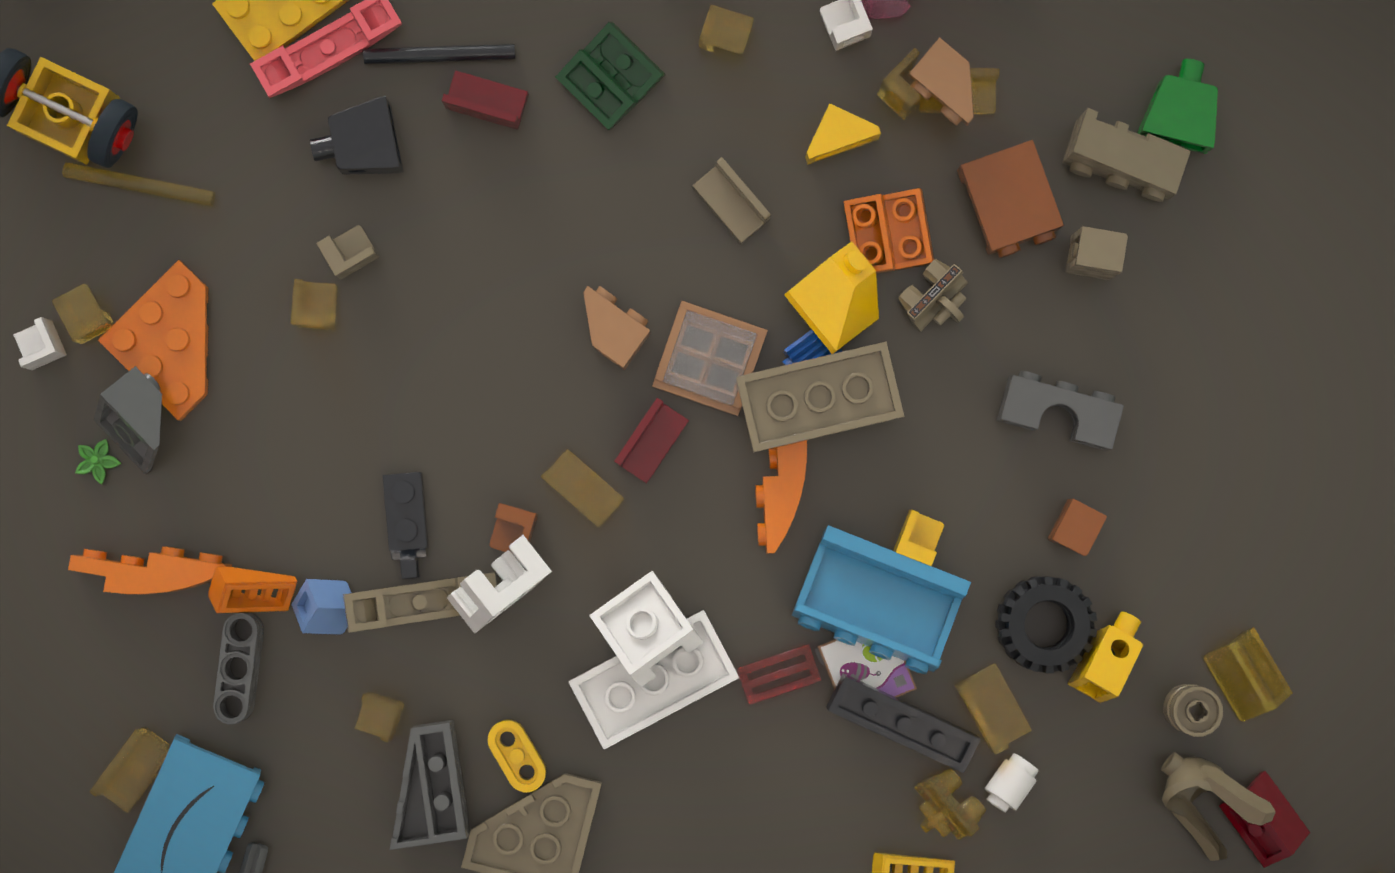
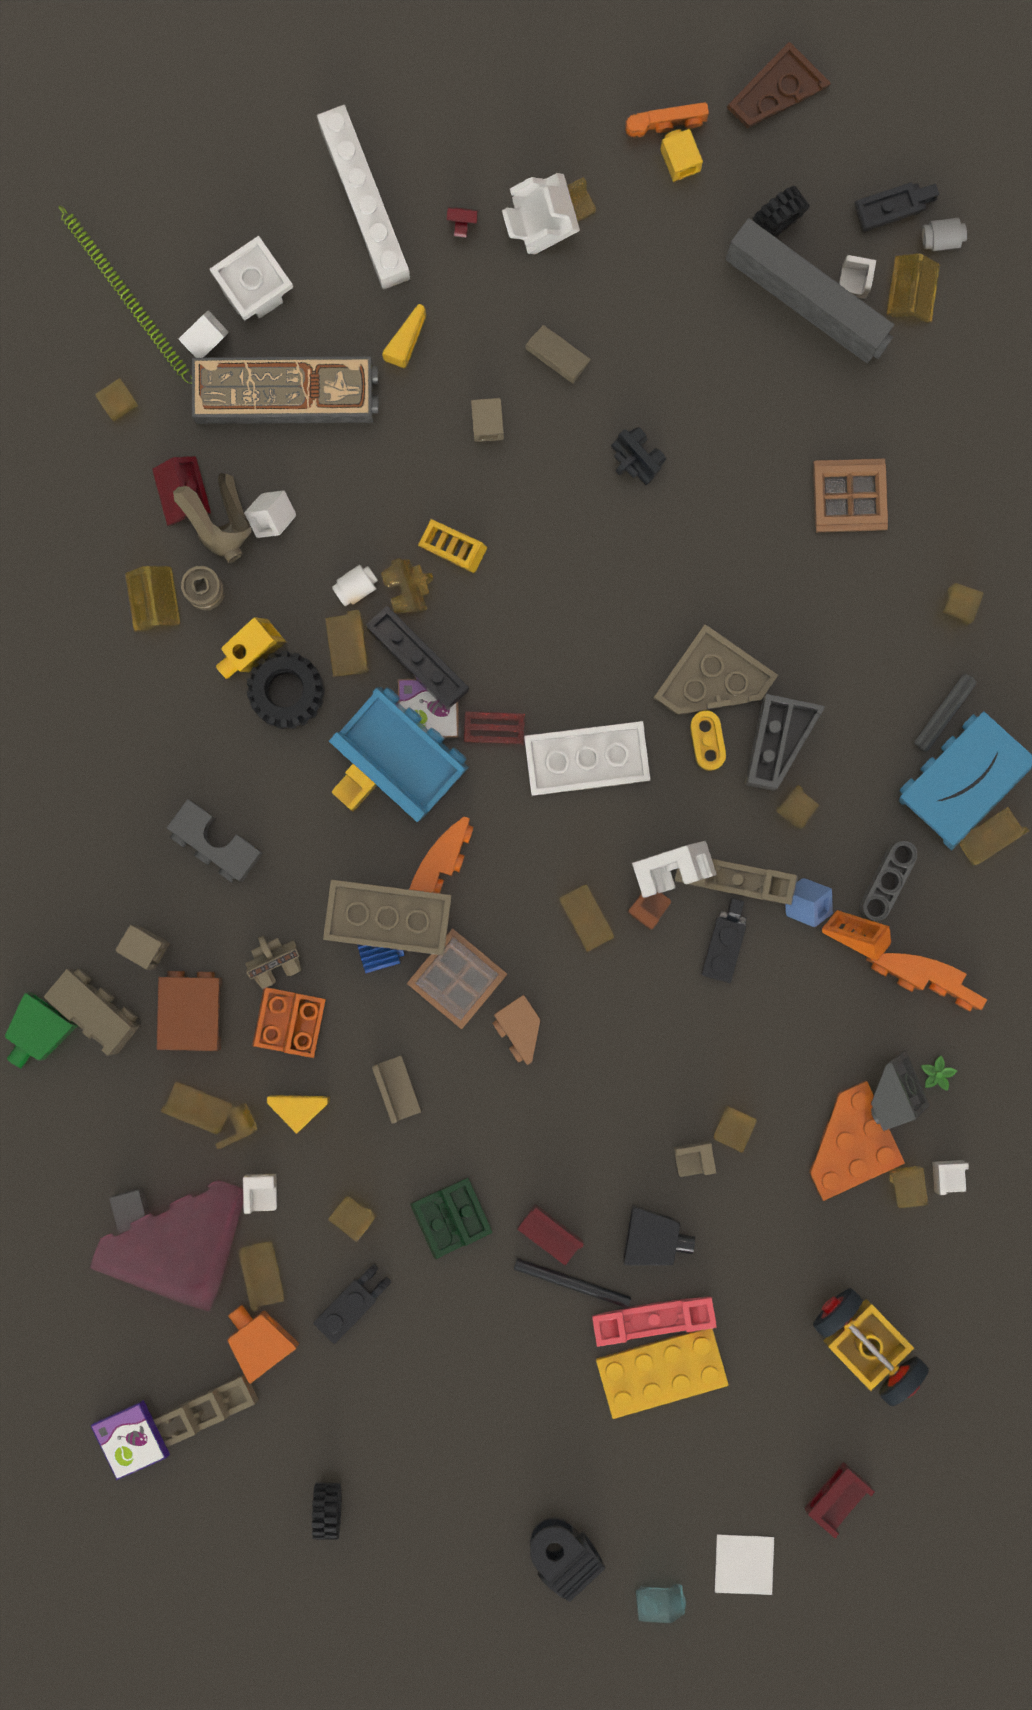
camera: 160 degrees left, 0 degrees up
clear yellow bar [62,162,215,206] -> none
white panel [589,571,704,687] -> none
dark red panel [614,398,689,484] -> none
yellow slope [784,241,879,354] -> none
medium nougat slope [909,37,974,126] -> none
dark orange panel [1047,499,1107,556] -> none
none -> white panel [244,490,296,538]

